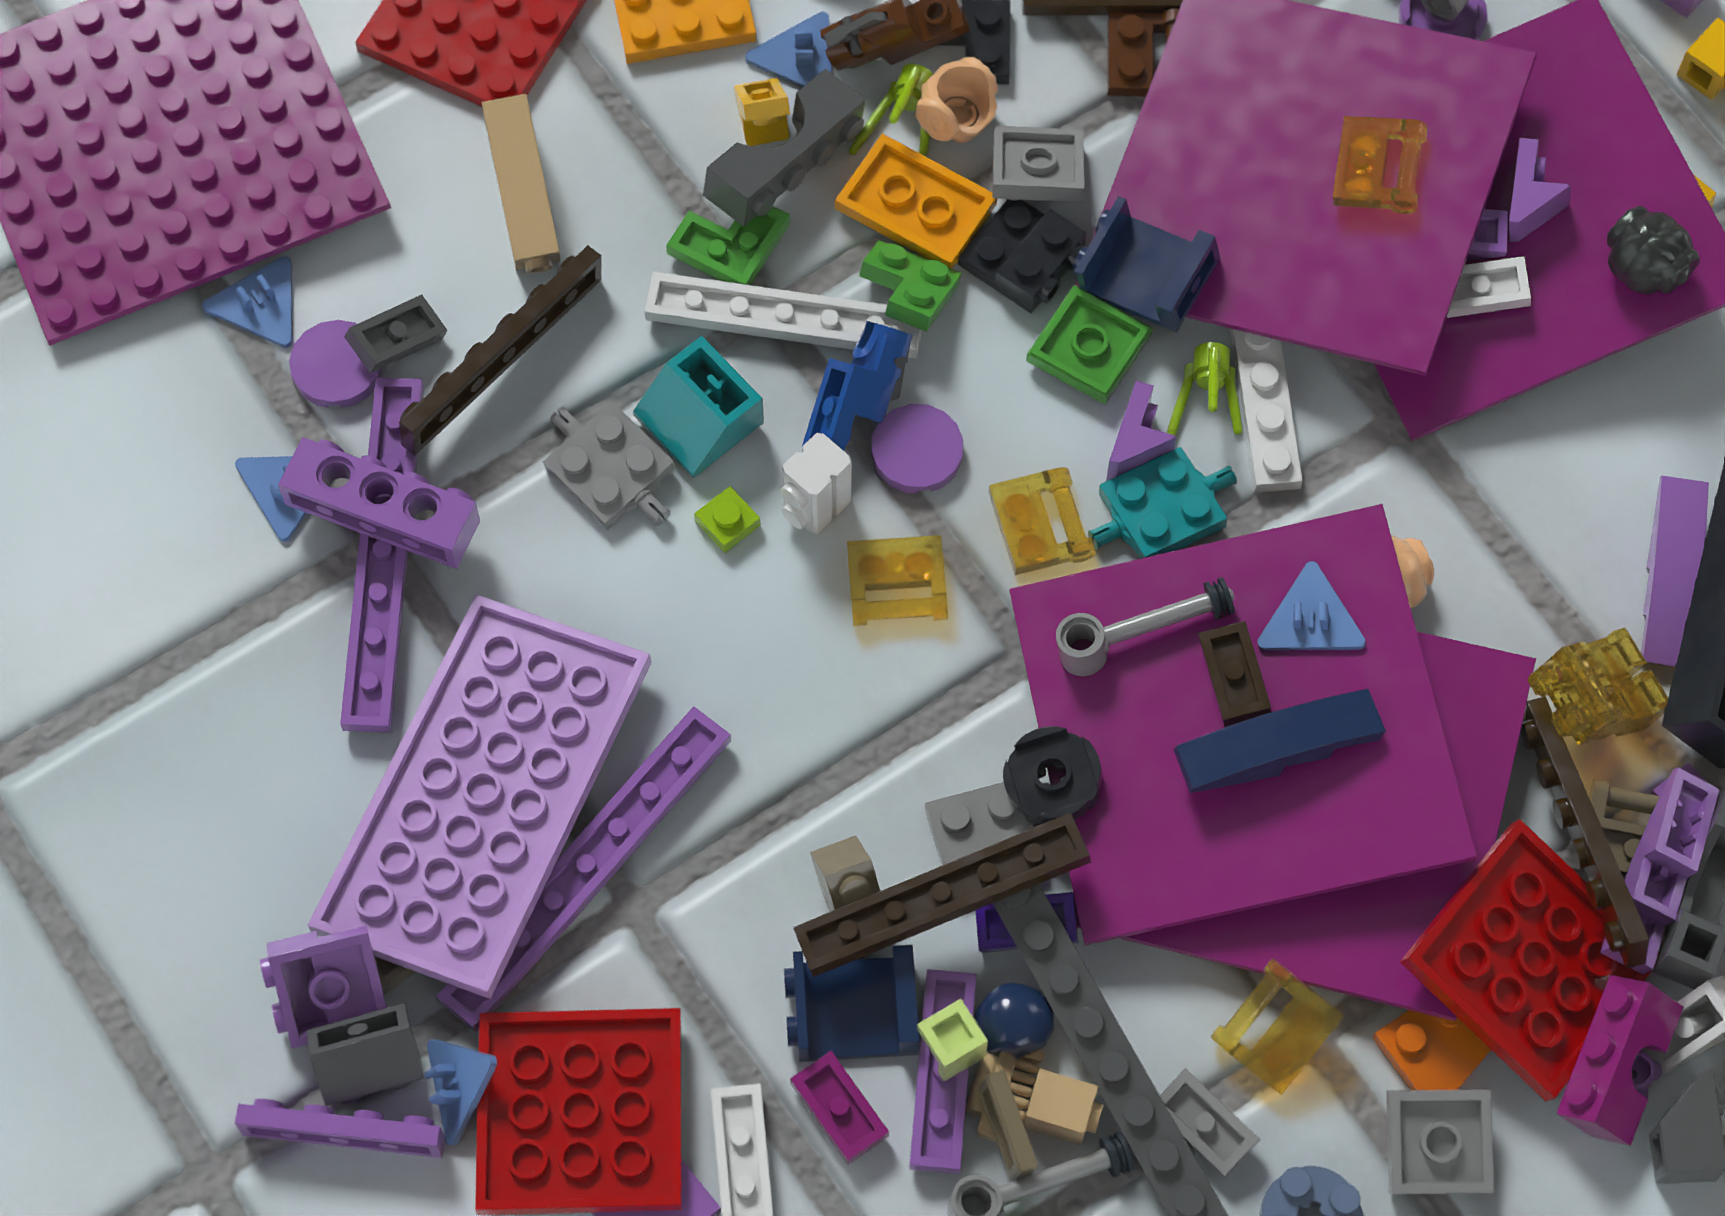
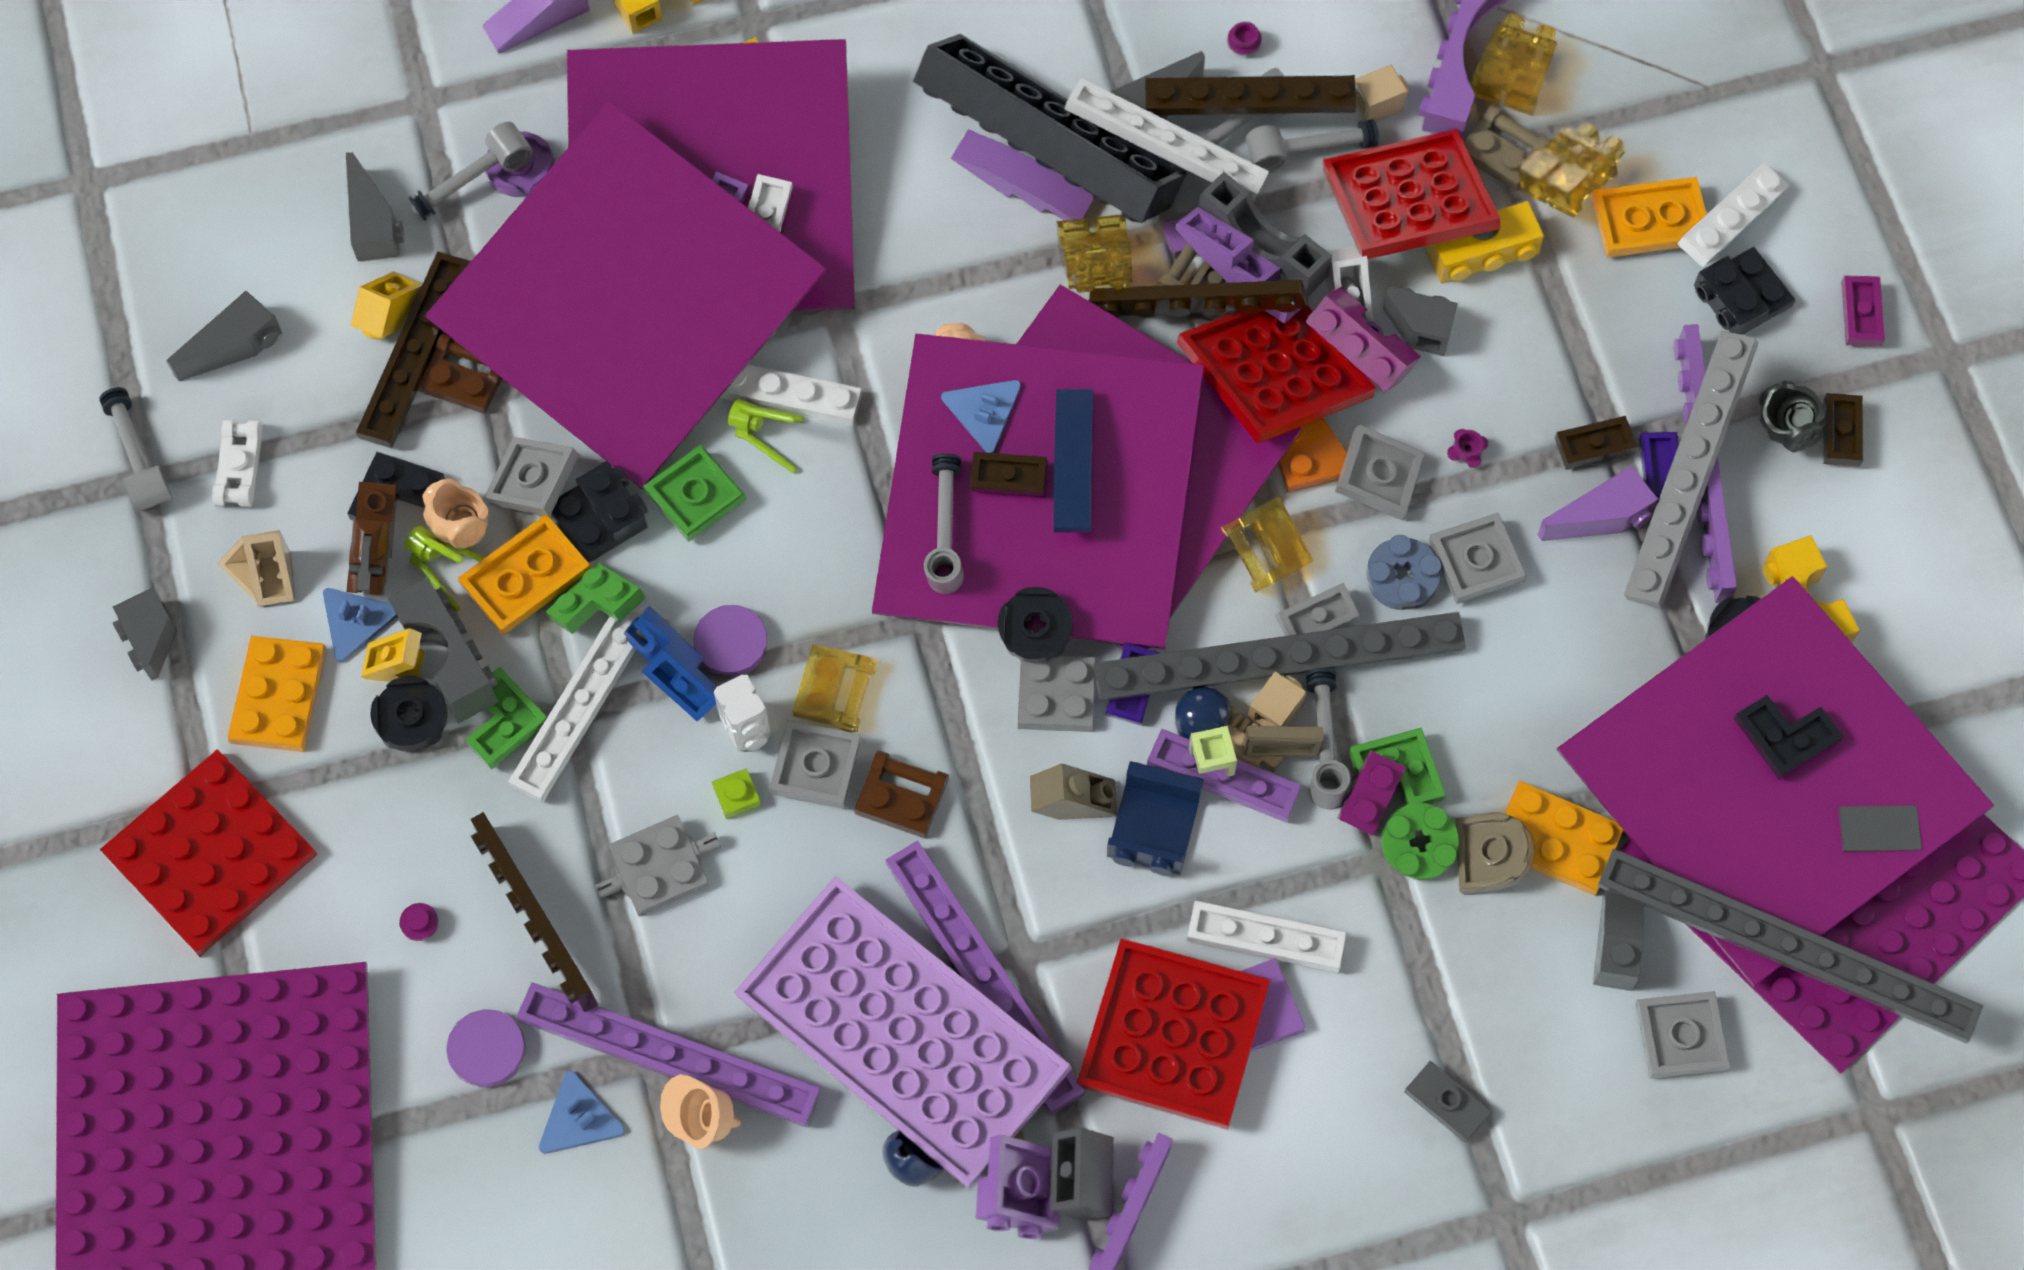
camera: 70 degrees left, 0 degrees up
medium blue piece [202,256,292,348] -> none
medium lavender brick [278,437,480,569] -> none
dark grey plate [344,294,448,373] -> none
medium blue piece [424,1039,497,1145] -> none
tan slope [482,94,560,274] -> none
teal slope [633,335,764,478] -> none
magenta plate [790,1051,889,1165] -> none
dark brown plate [793,813,1091,977] -> none
clear yellow plate [988,467,1096,575] -> none
dark blue panel [1074,196,1221,333] -> none
teal plate [1088,447,1237,559] -> none
medium lavender slope [1106,380,1176,481] -> none
clear yellow plate [1332,116,1428,214] -> none
medium lavender slope [1509,138,1571,242] -> none
pearl dark grey hair [1606,205,1700,294] -> none
none -> black plate [370,676,448,751]
none -> magenta plate [399,903,439,941]
none -> light nougat piece [660,1074,741,1149]
none -> light grey plate [770,720,861,809]
none -> reddish brown plate [854,750,949,839]
none -> dark blue hair [882,1130,944,1187]

